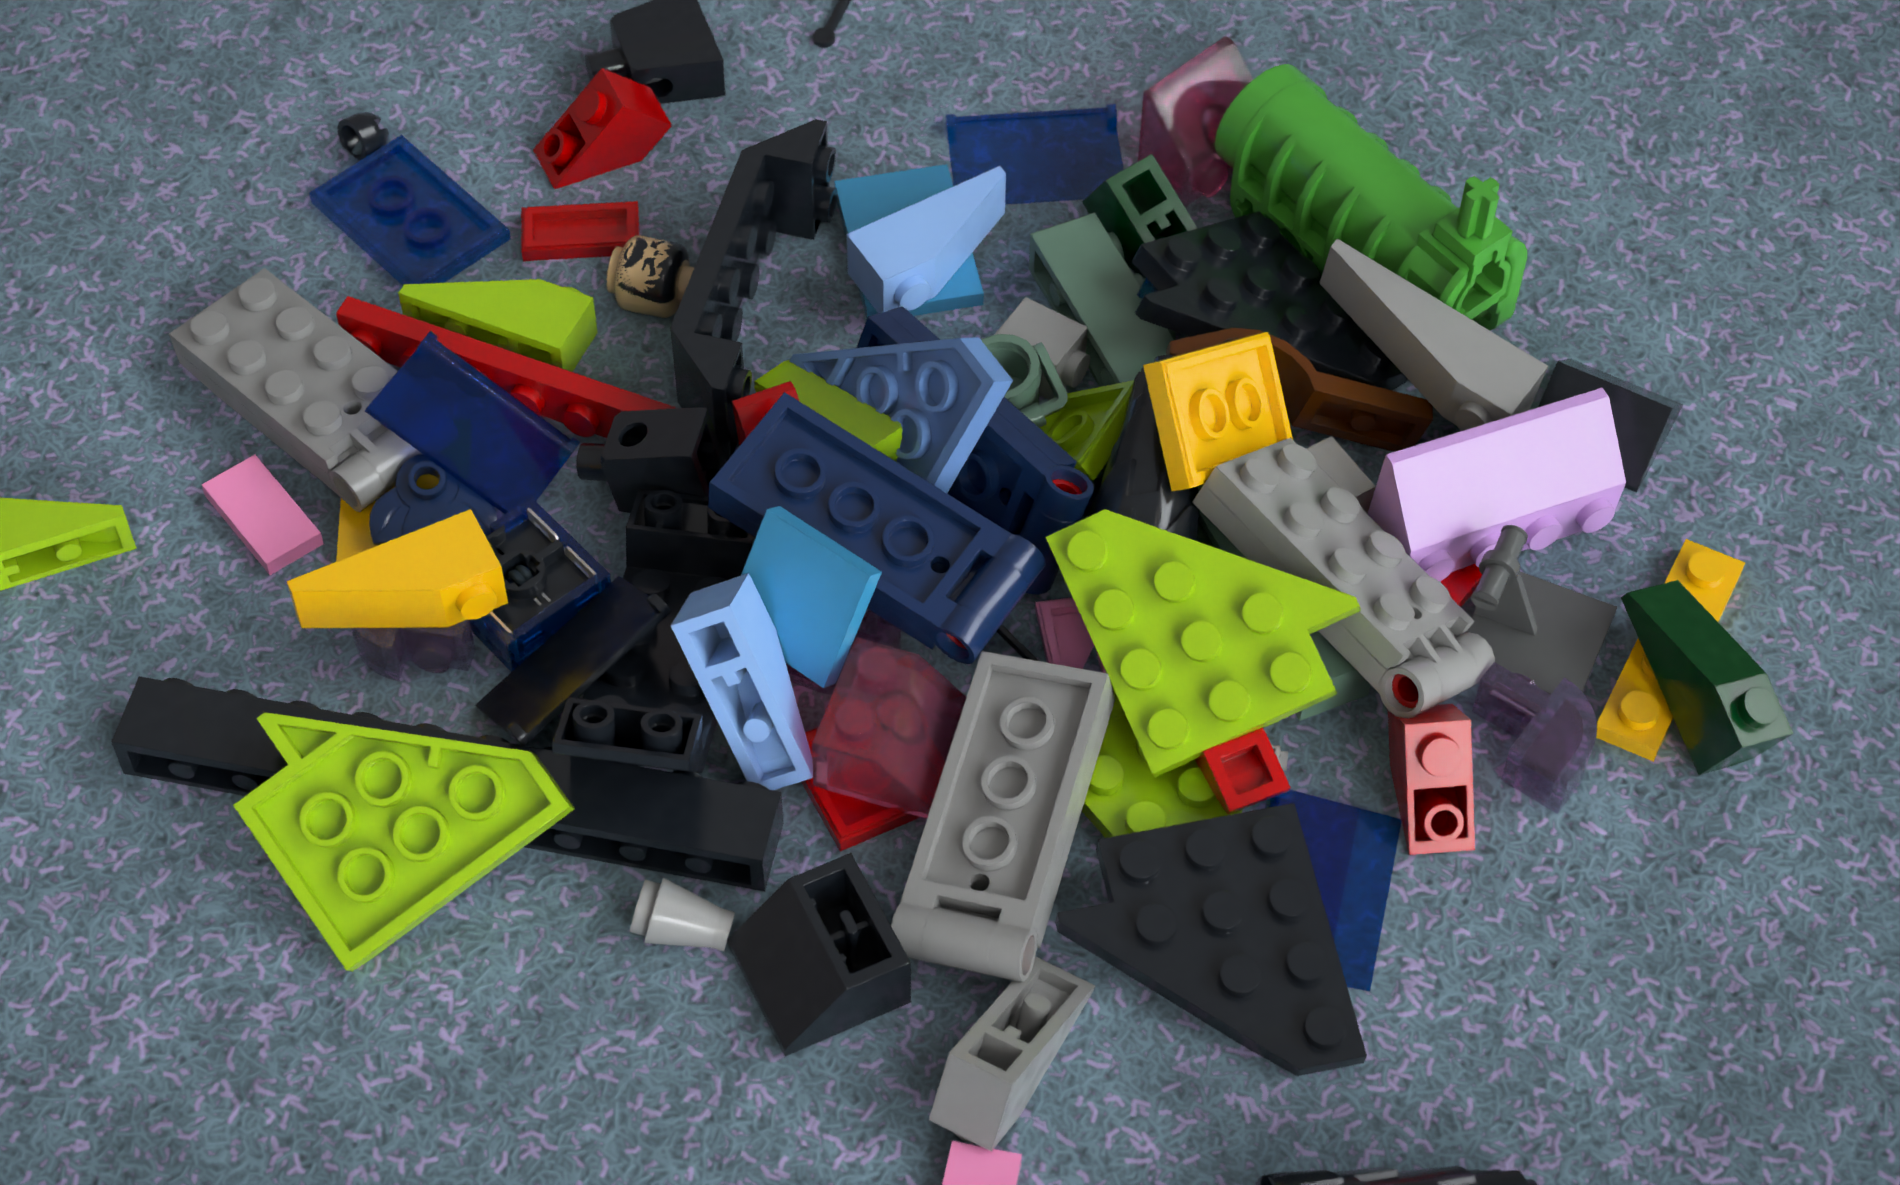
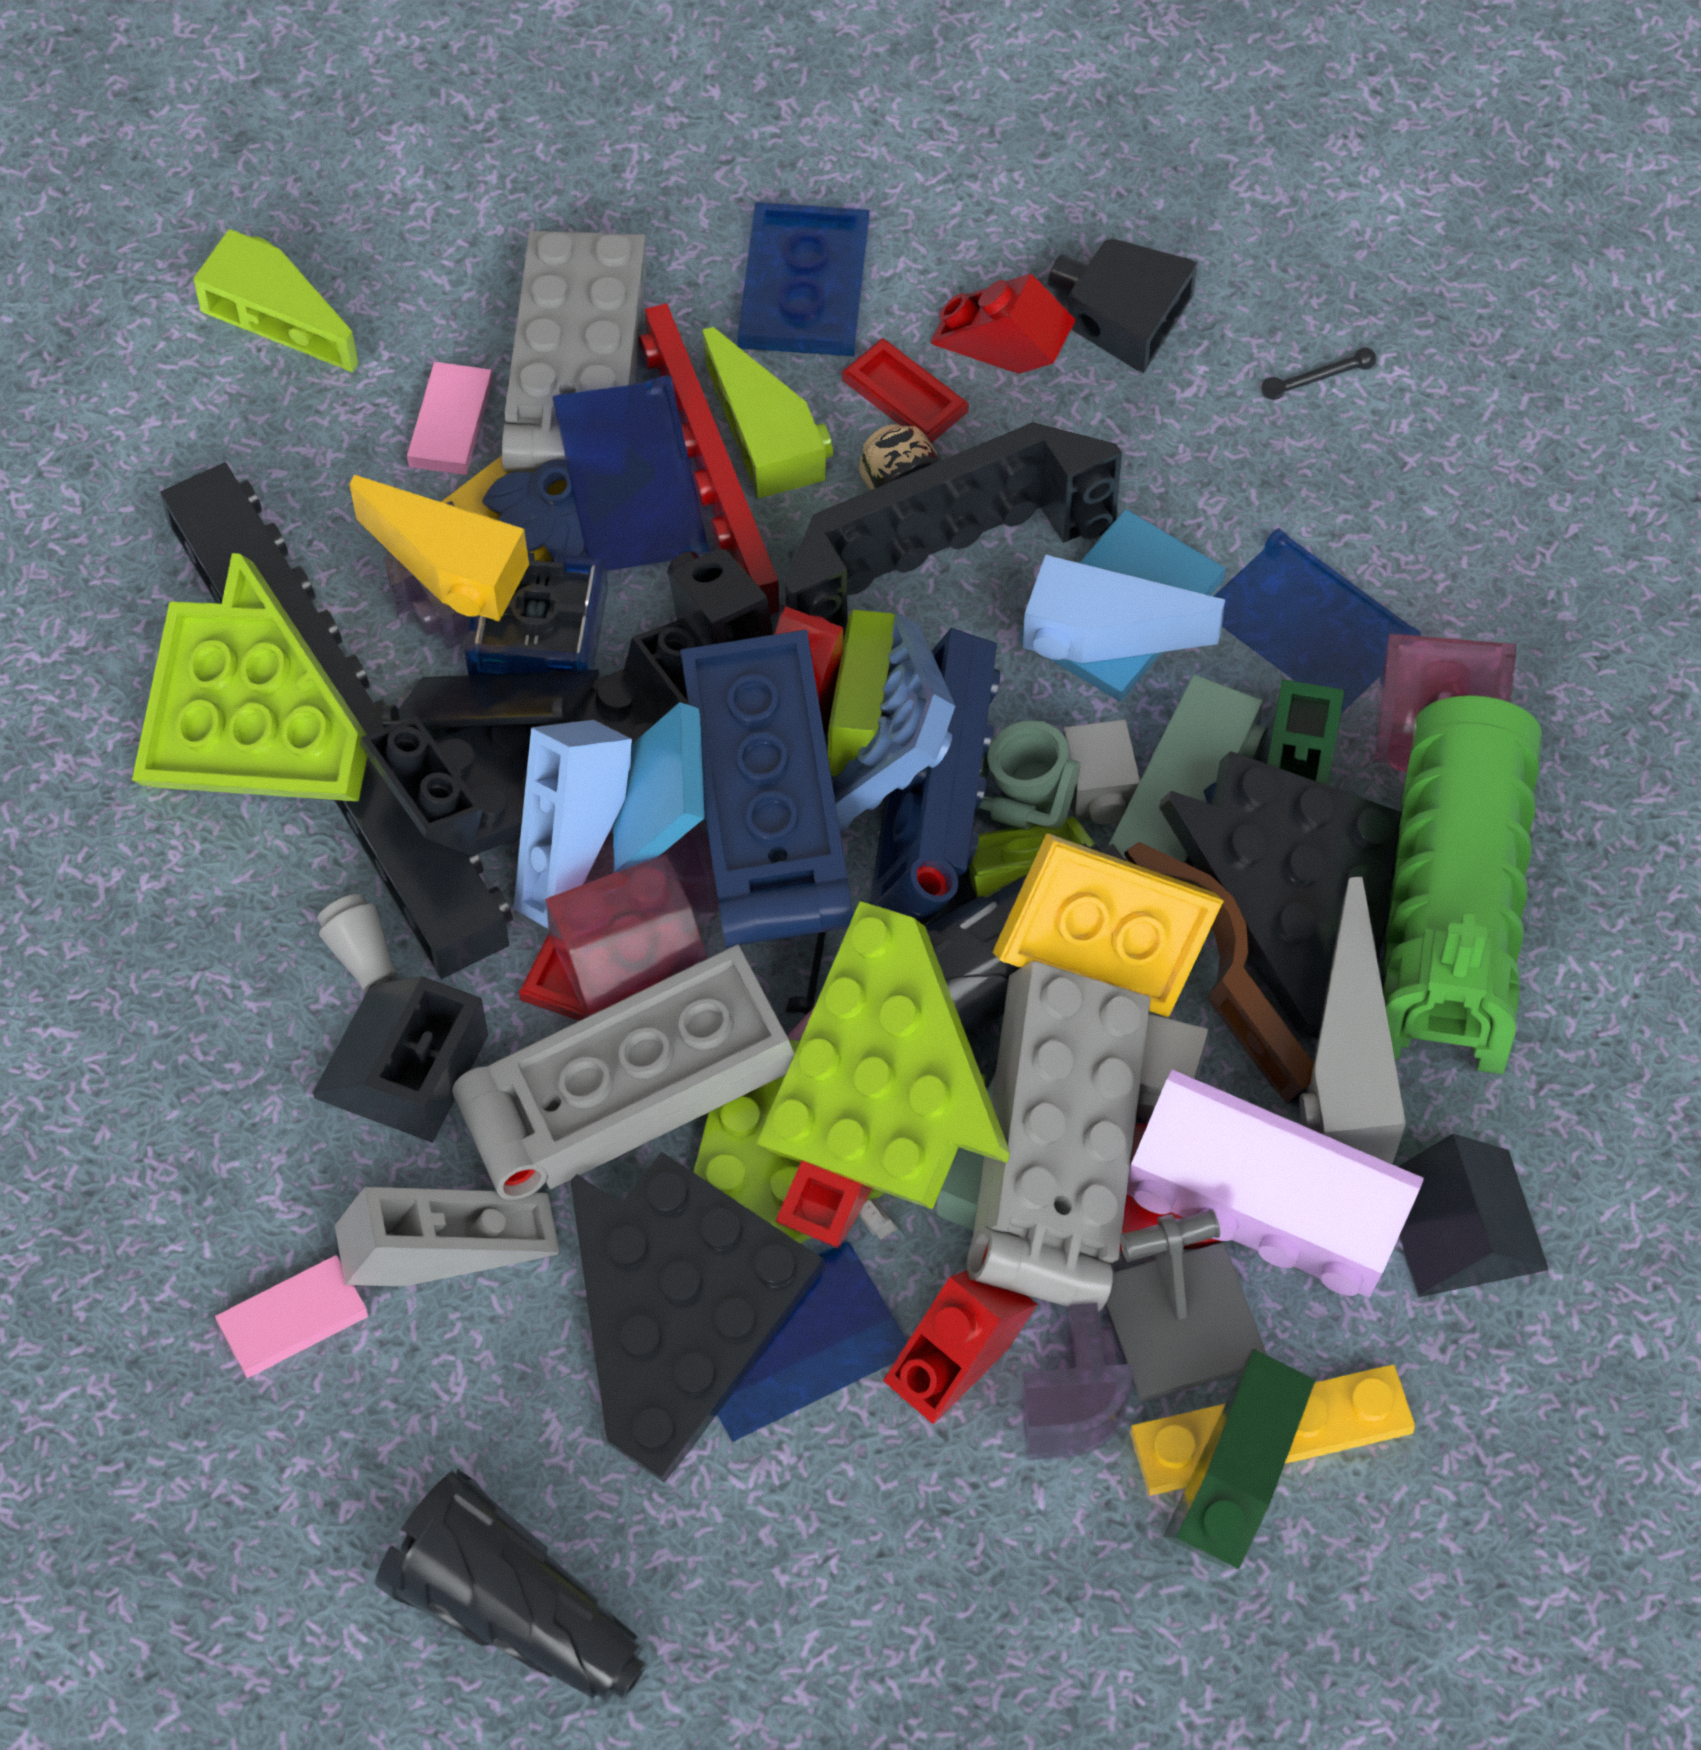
camera: 50 degrees right, 5 degrees up
black hinge [338,112,388,162] -> none

